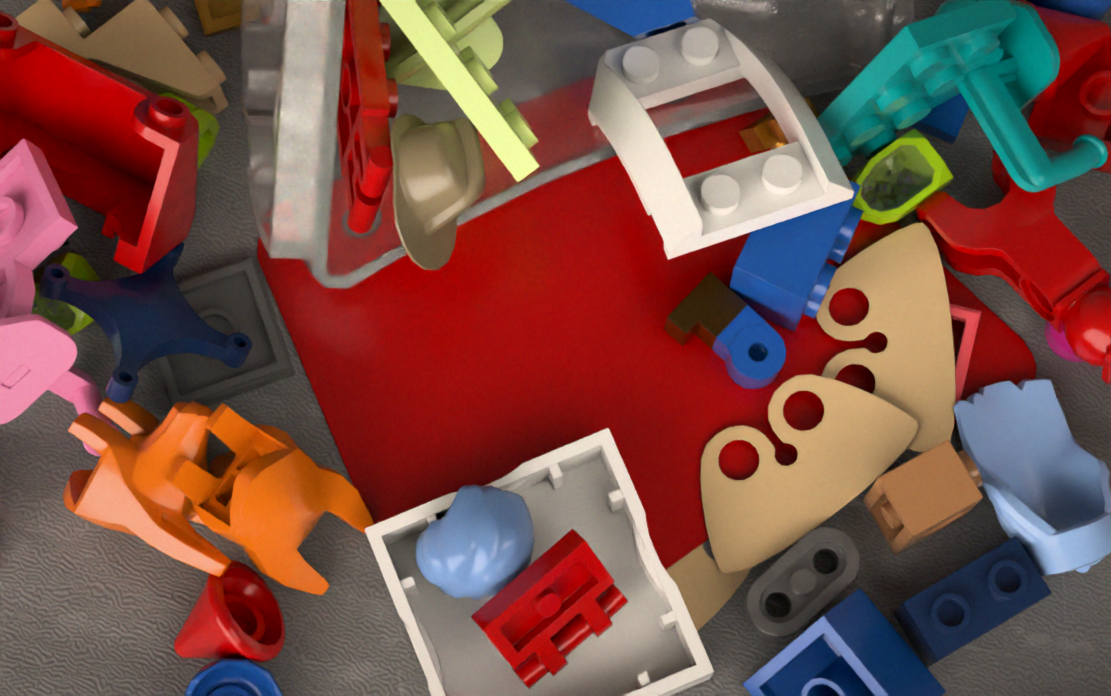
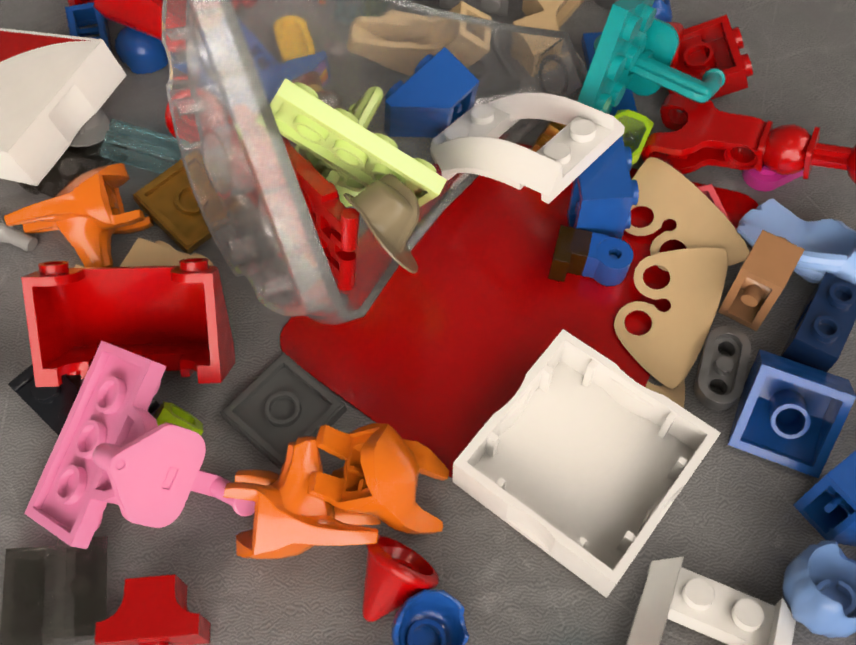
camera: 30 degrees left, 15 degrees down
dark blue piece [38,241,252,403] -> none
medium blue hair [415,484,534,601] -> none
red plate [471,529,628,689] -> none

